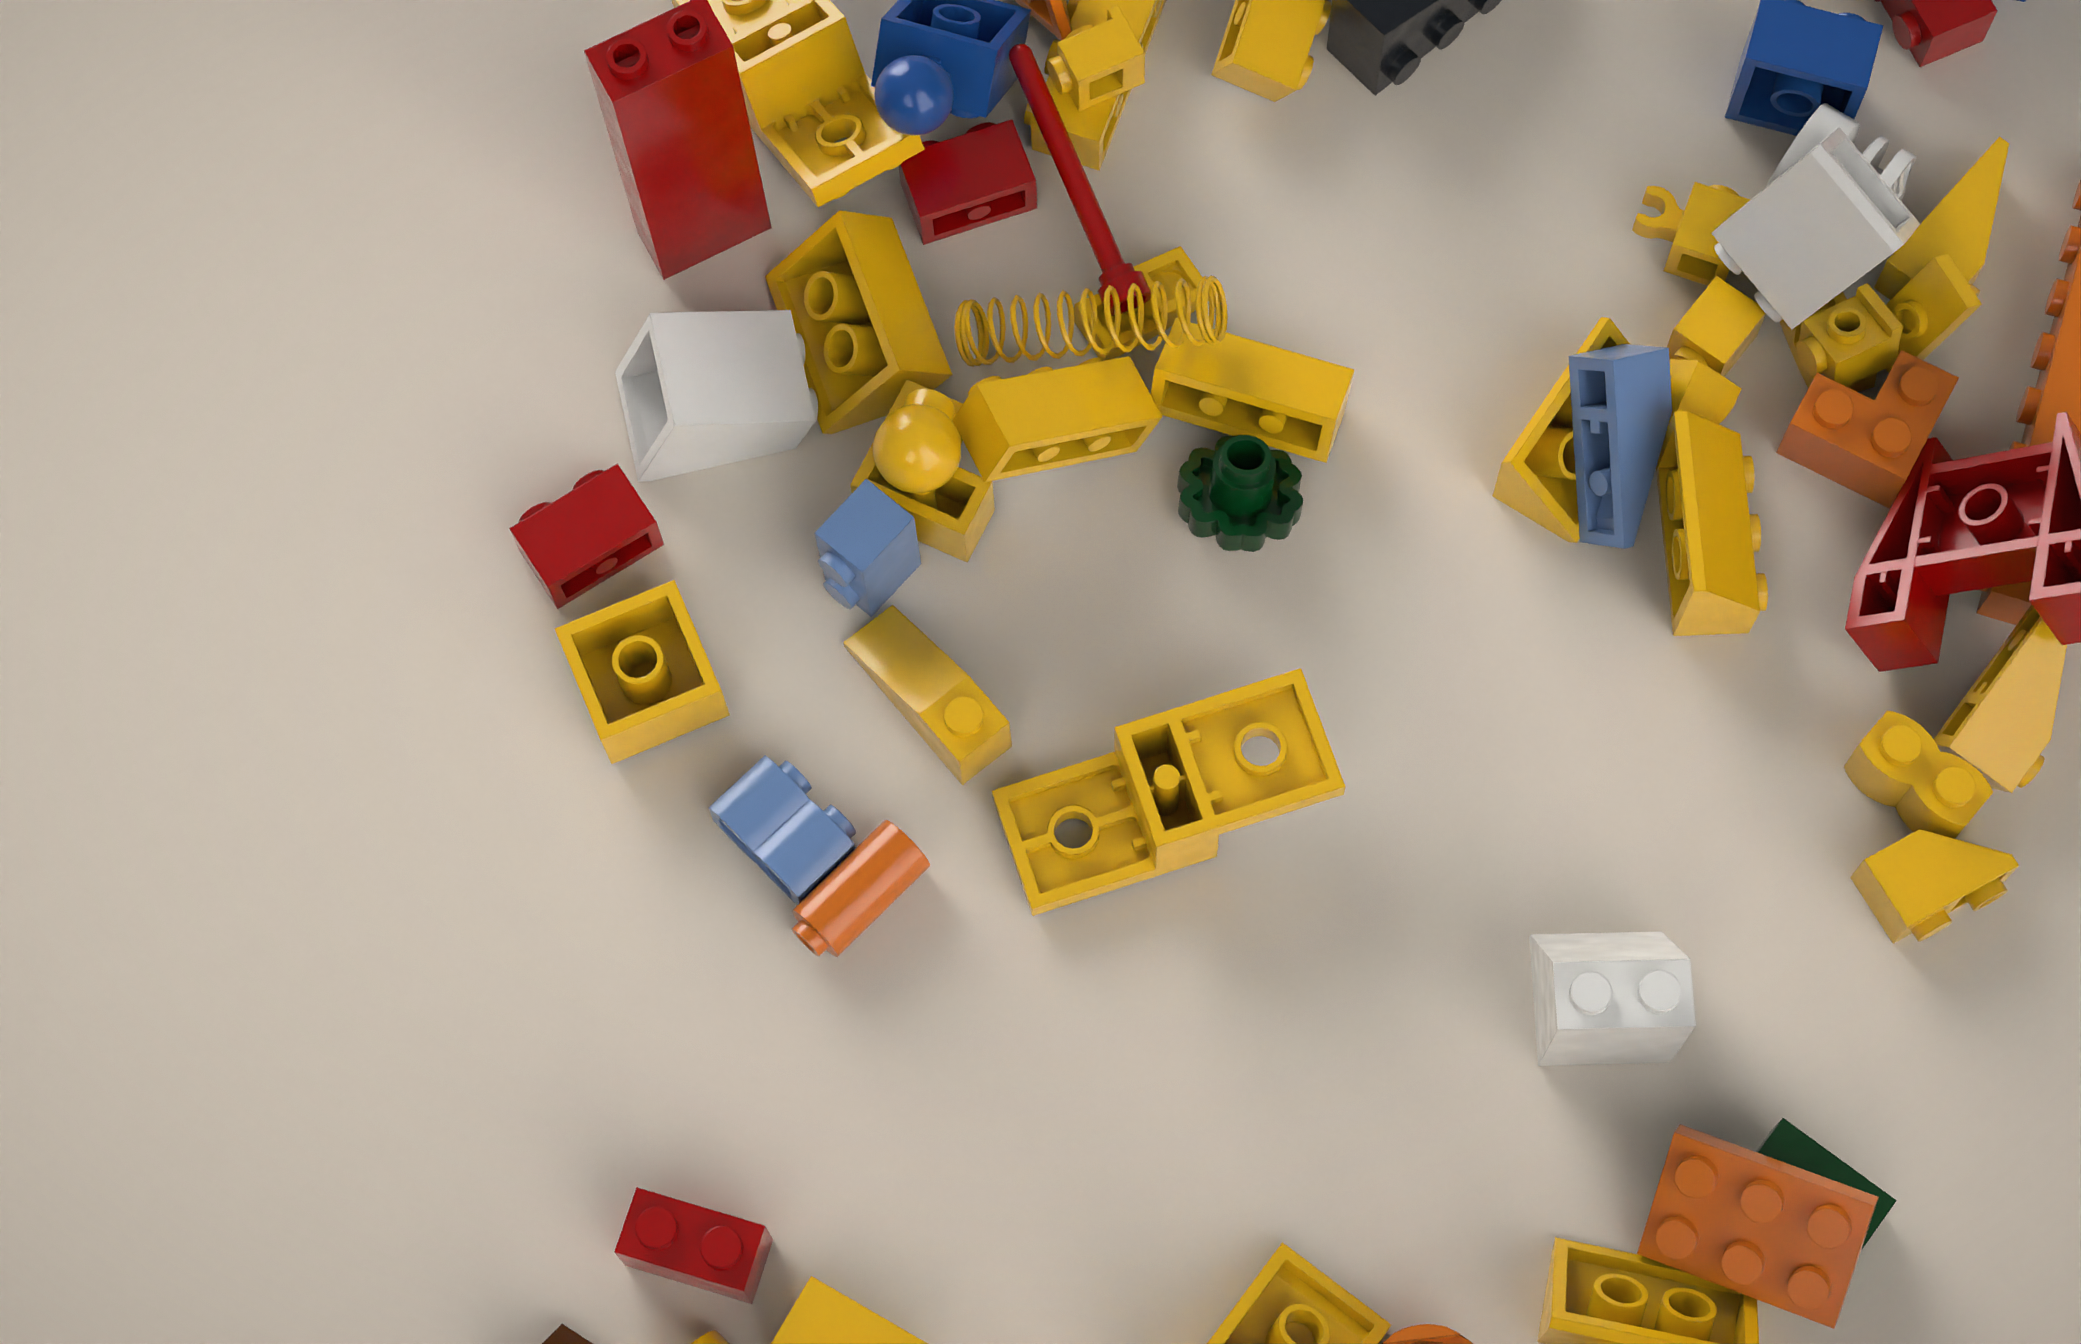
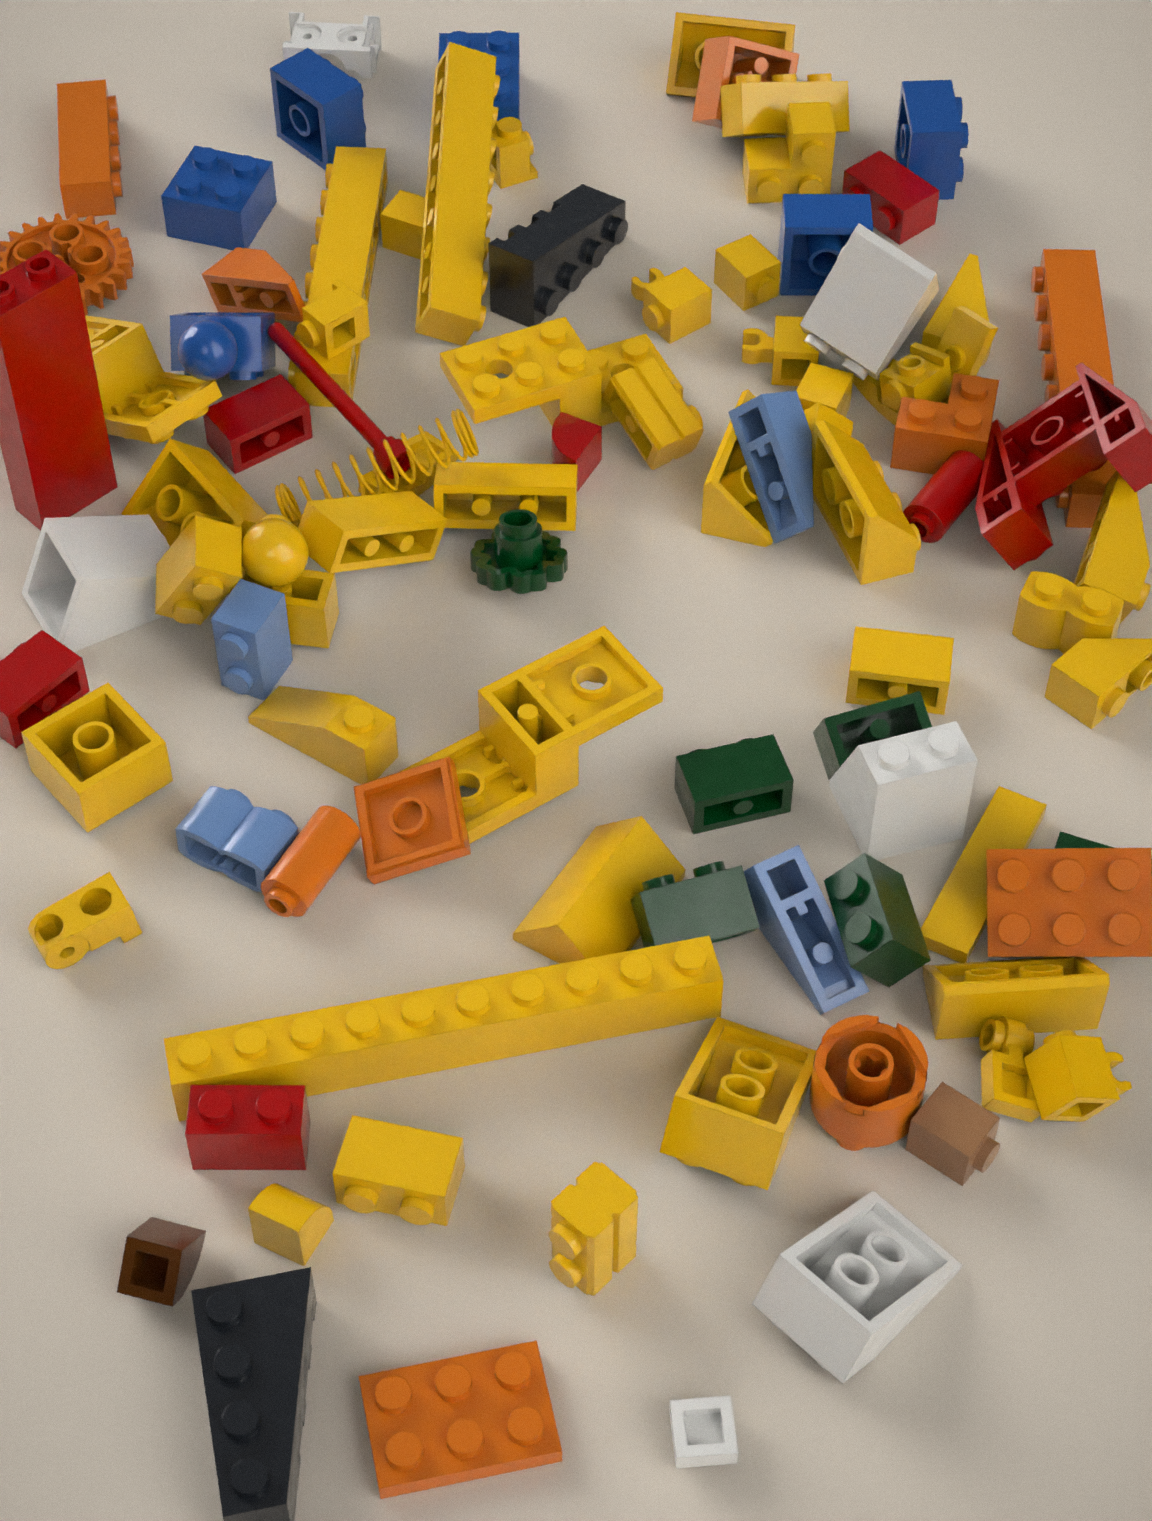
camera: 20 degrees left, 20 degrees down
none -> yellow leg [28,871,142,969]
none -> yellow brick [155,515,242,625]
none -> yellow brick [163,935,724,1121]
none -> orange tile [353,756,471,884]
none -> yellow bracket [439,317,683,426]
none -> yellow slope [513,816,686,964]
none -> red brick [551,412,602,492]
none -> yellow brick [603,357,704,470]
none -> dark green brick [630,861,760,948]
none -> yellow brick [631,267,712,344]
none -> dark green brick [674,734,794,835]
none -> yellow brick [714,234,781,311]
none -> medium blue slope [744,845,869,1015]
none -> dark green brick [813,691,932,780]
none -> dark green piece [823,853,931,987]
none -> yellow brick [845,626,954,715]
none -> red brick [903,450,984,543]
none -> yellow tile [921,786,1047,963]

